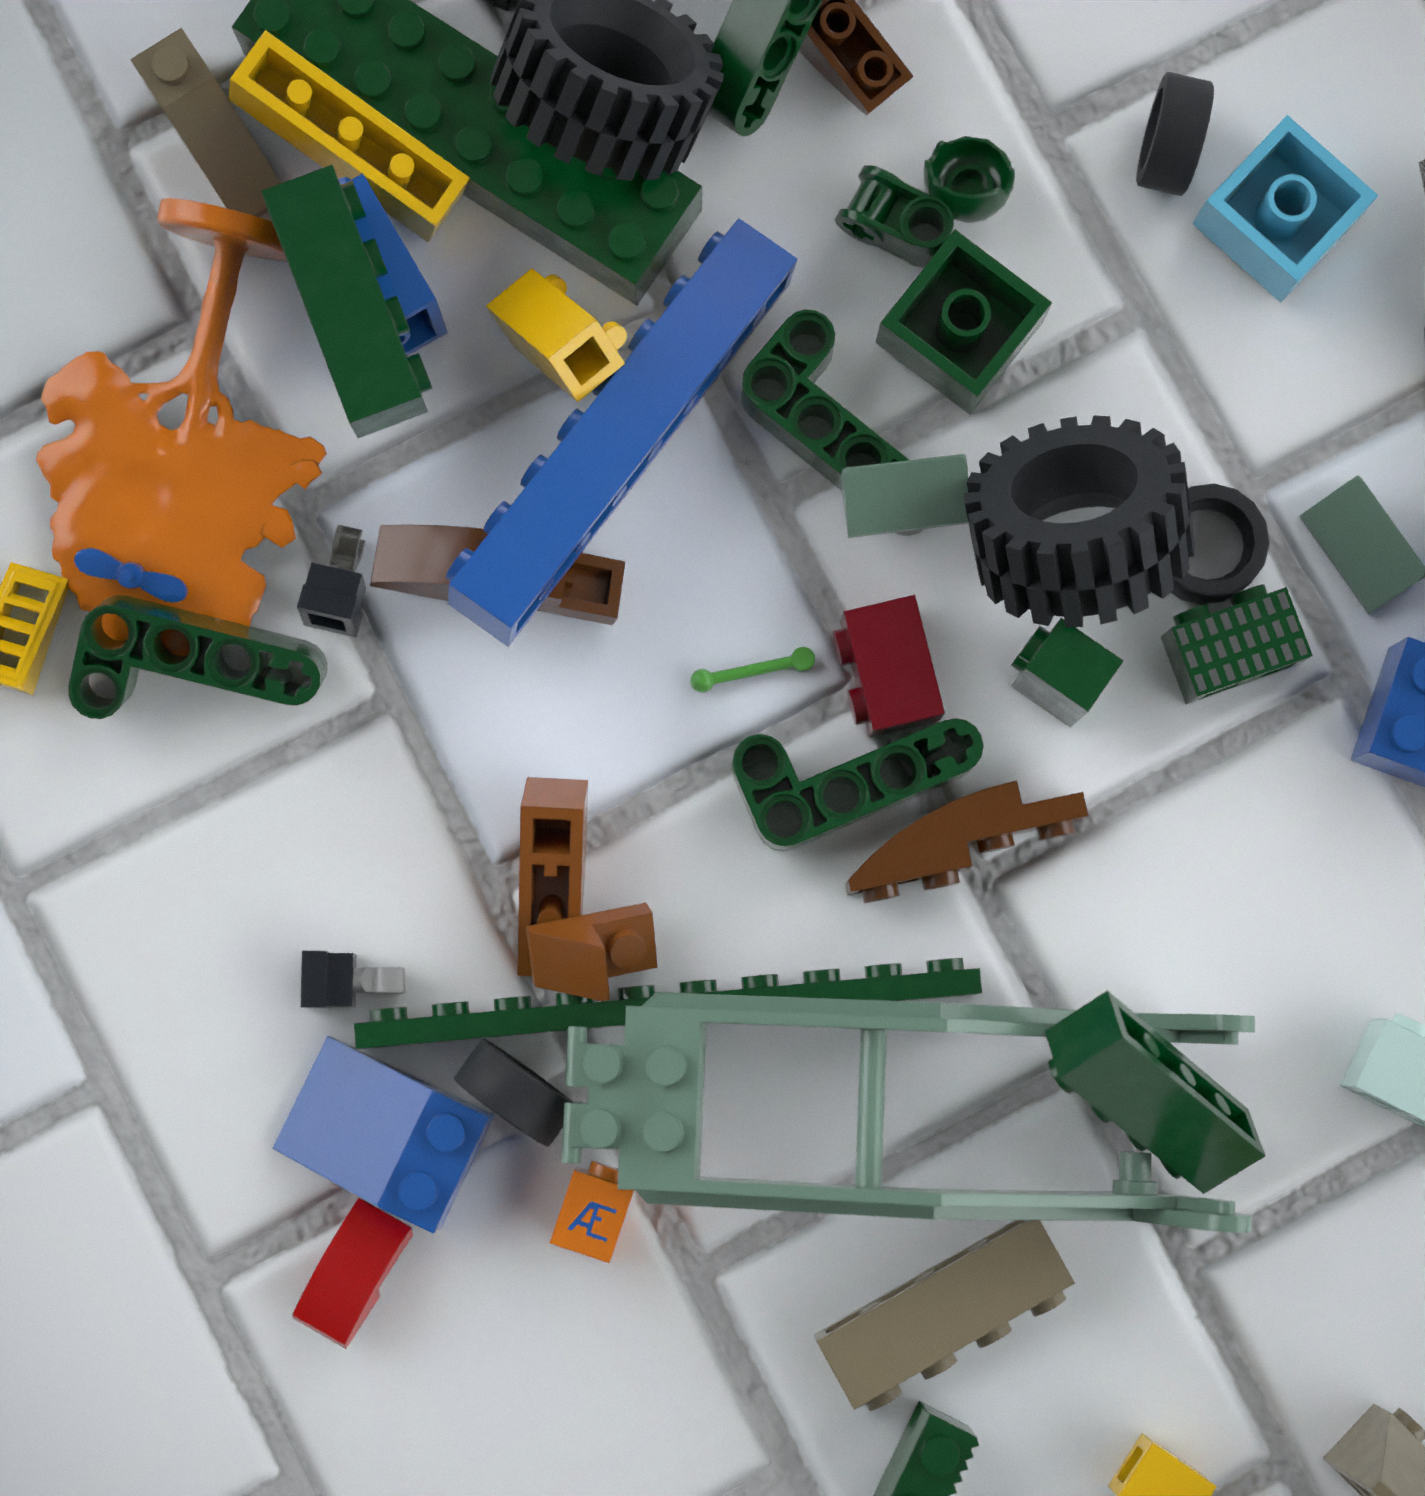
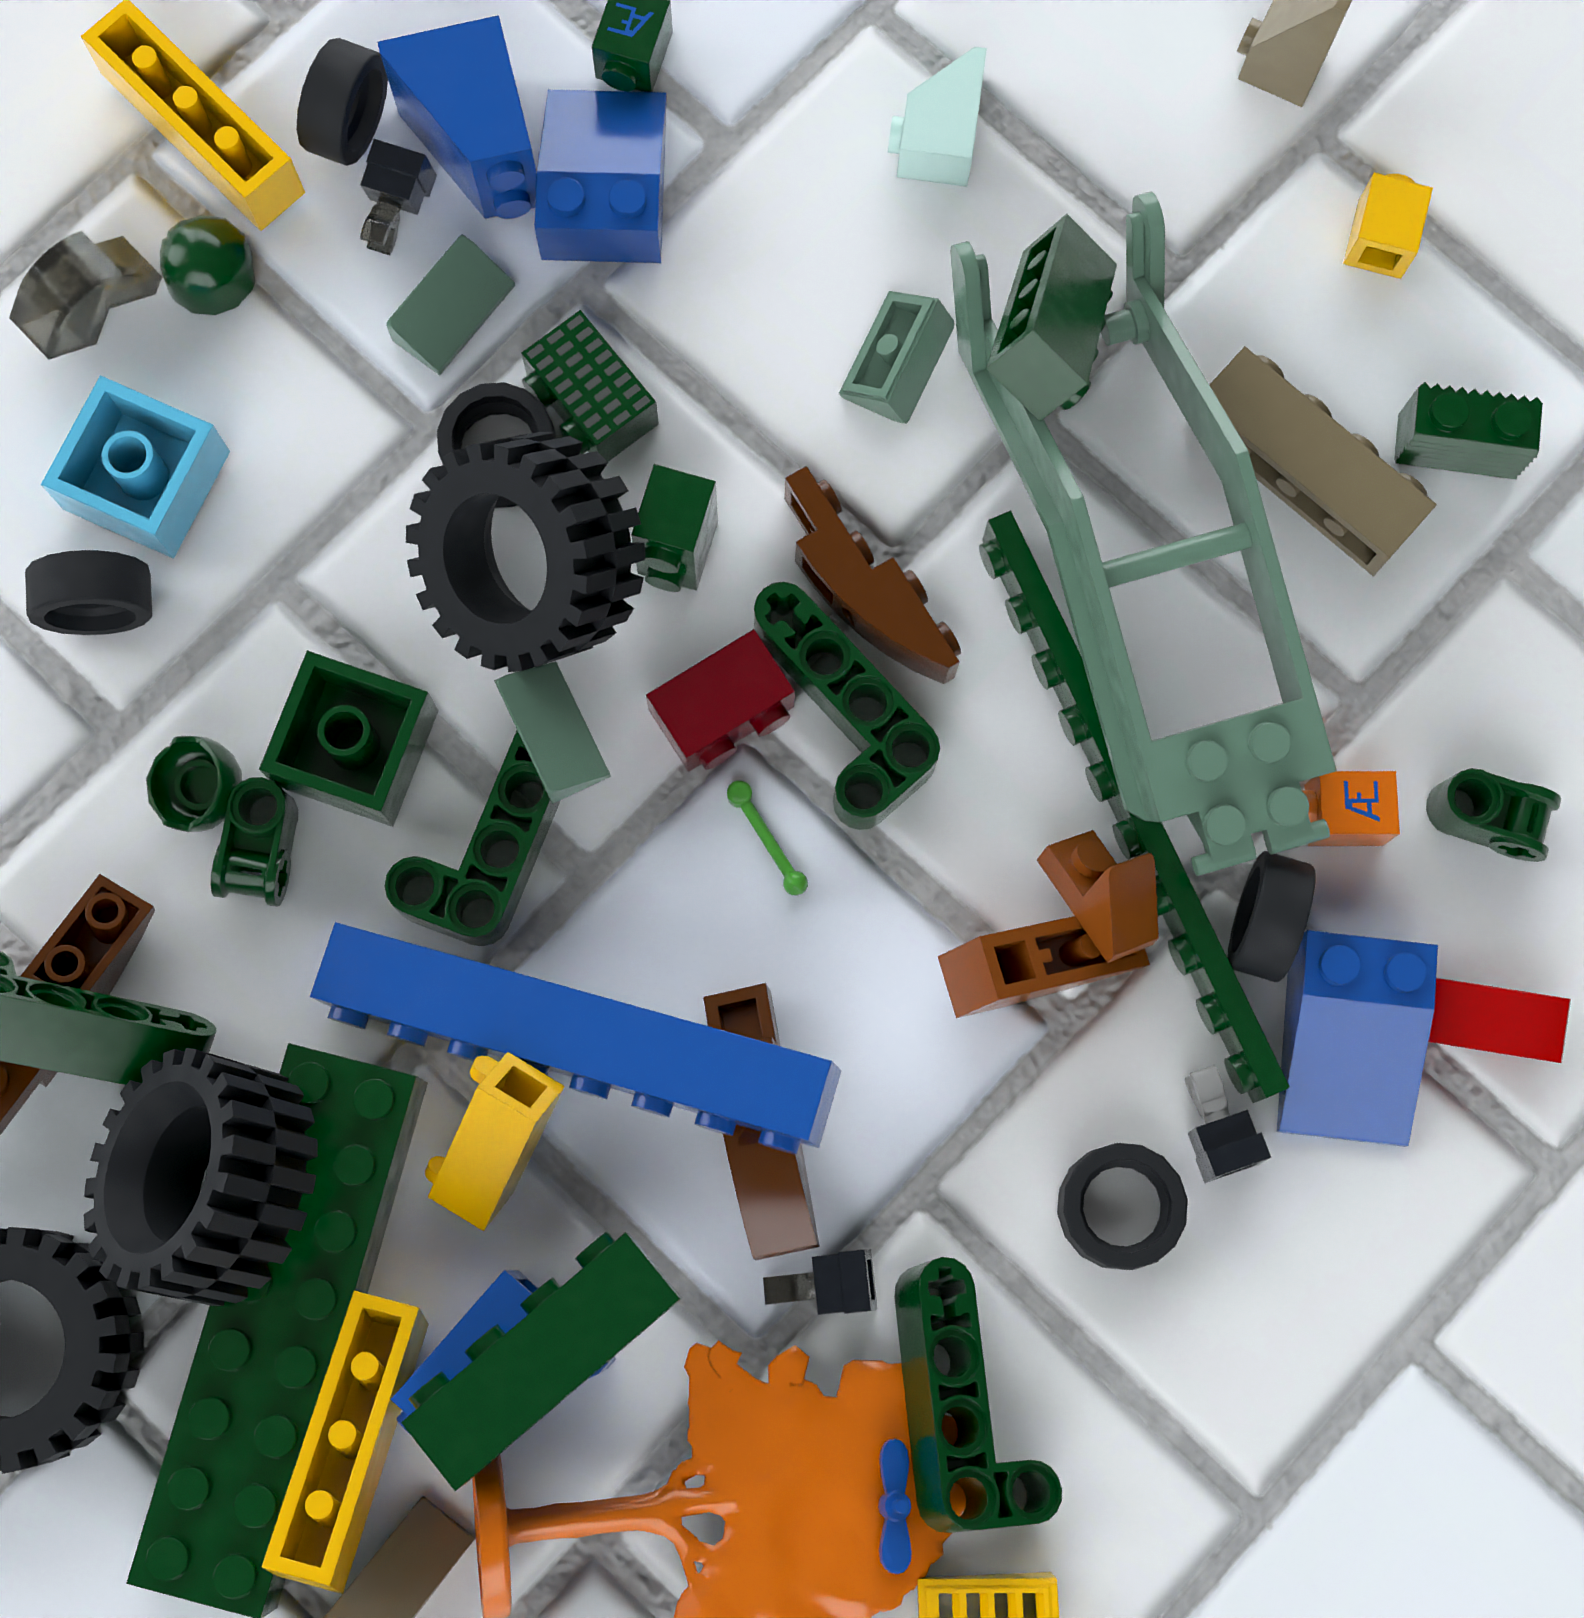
camera: 110 degrees left, 5 degrees down
none -> sand green slope [839,291,955,424]
none -> black tyre [1057,1143,1188,1270]
none -> dark green piece [1426,768,1562,862]

